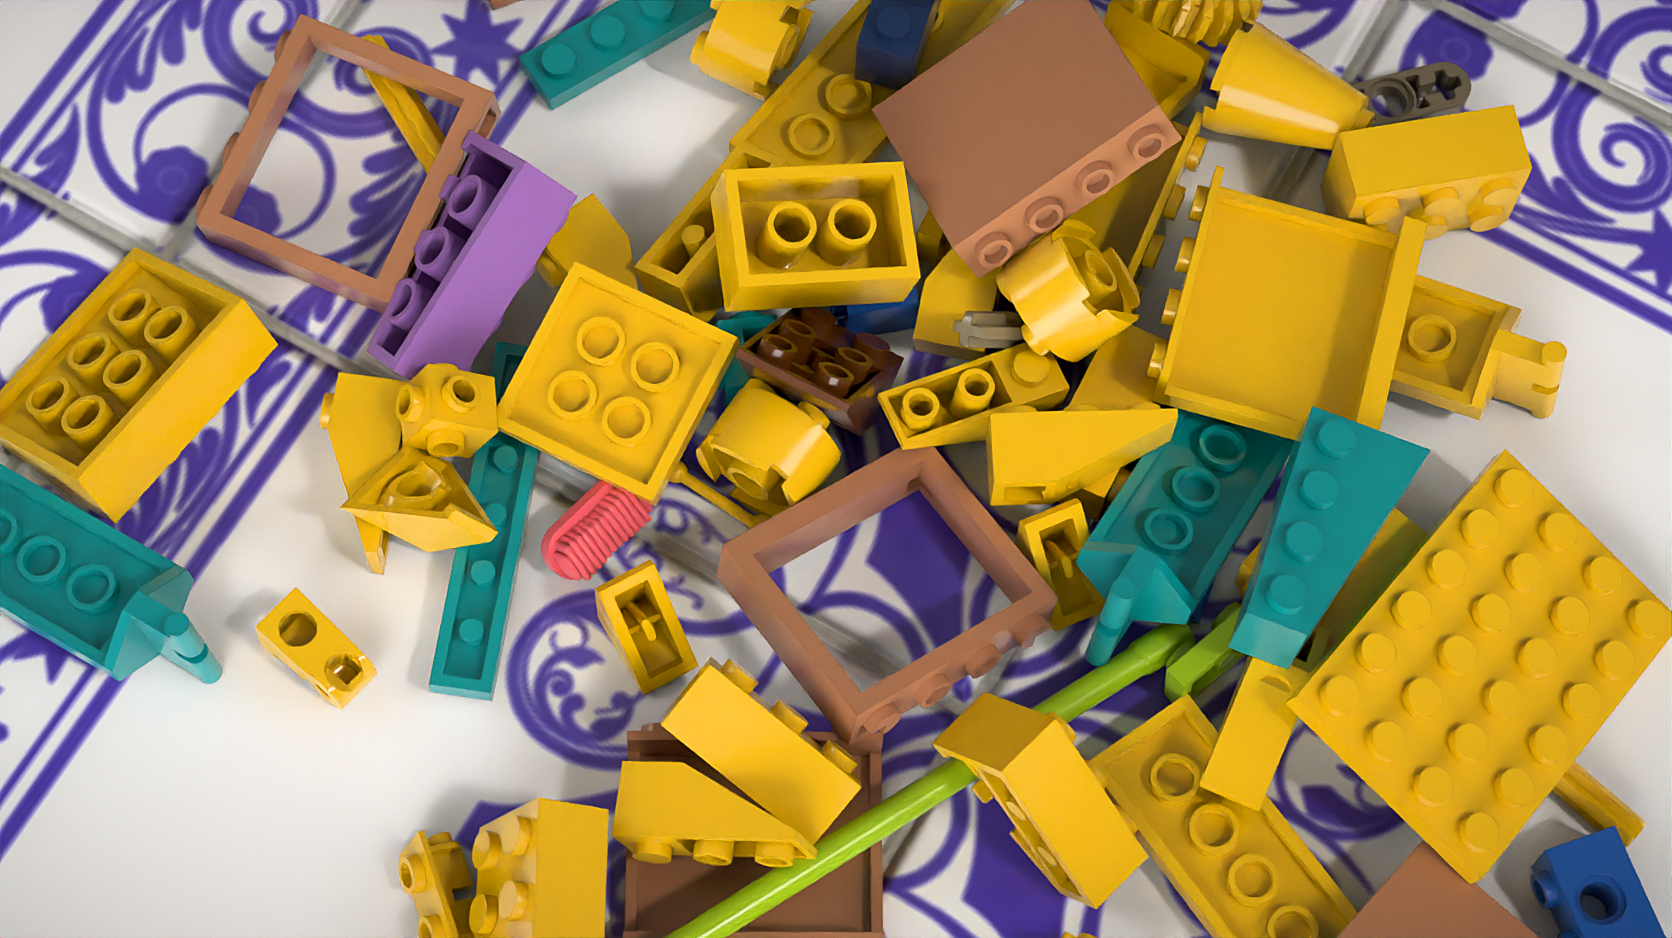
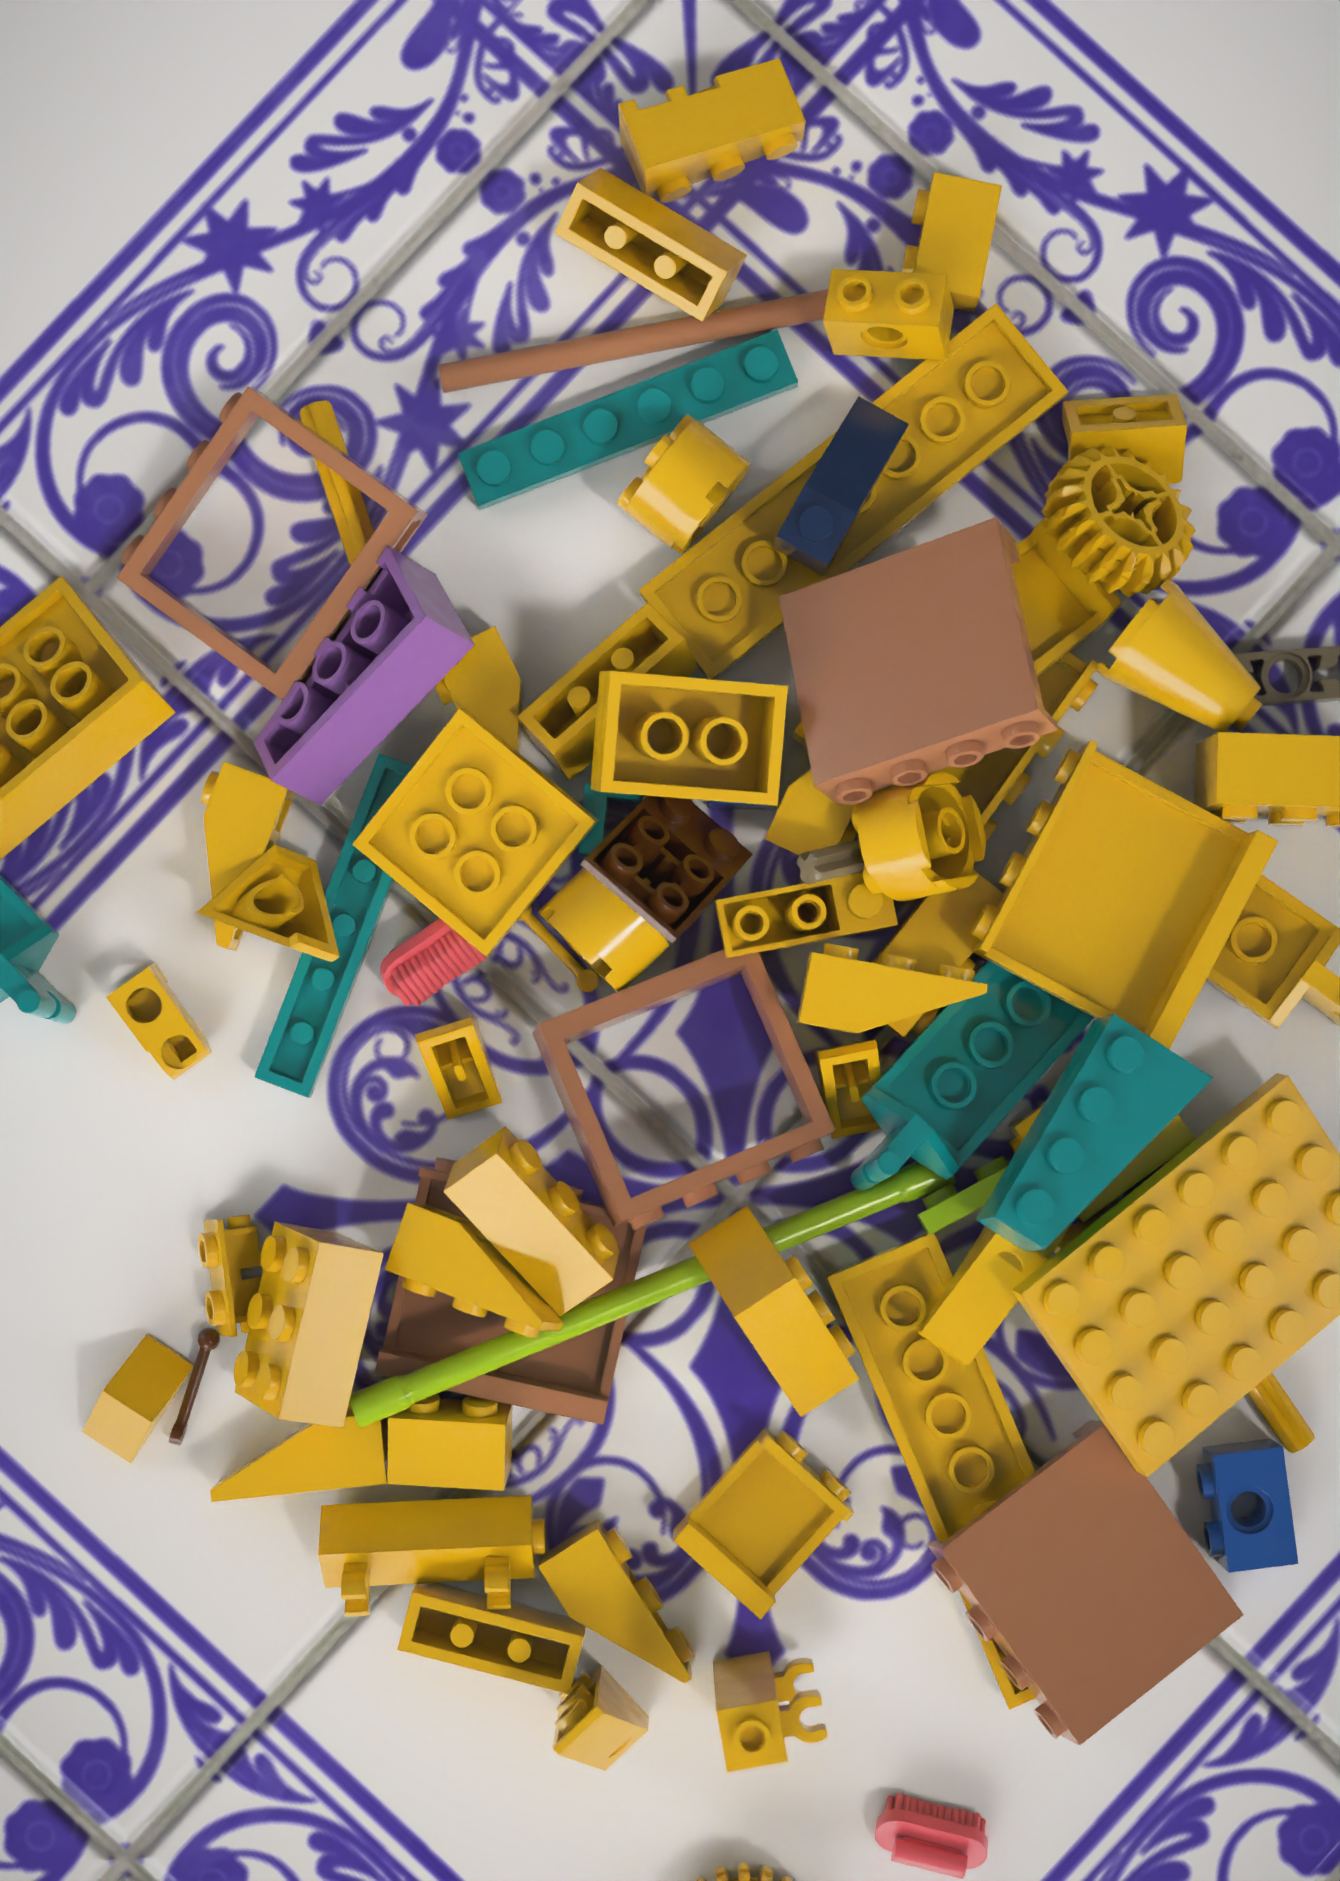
camera: 15 degrees right, 20 degrees up
yellow brick [396,363,499,458] -> none

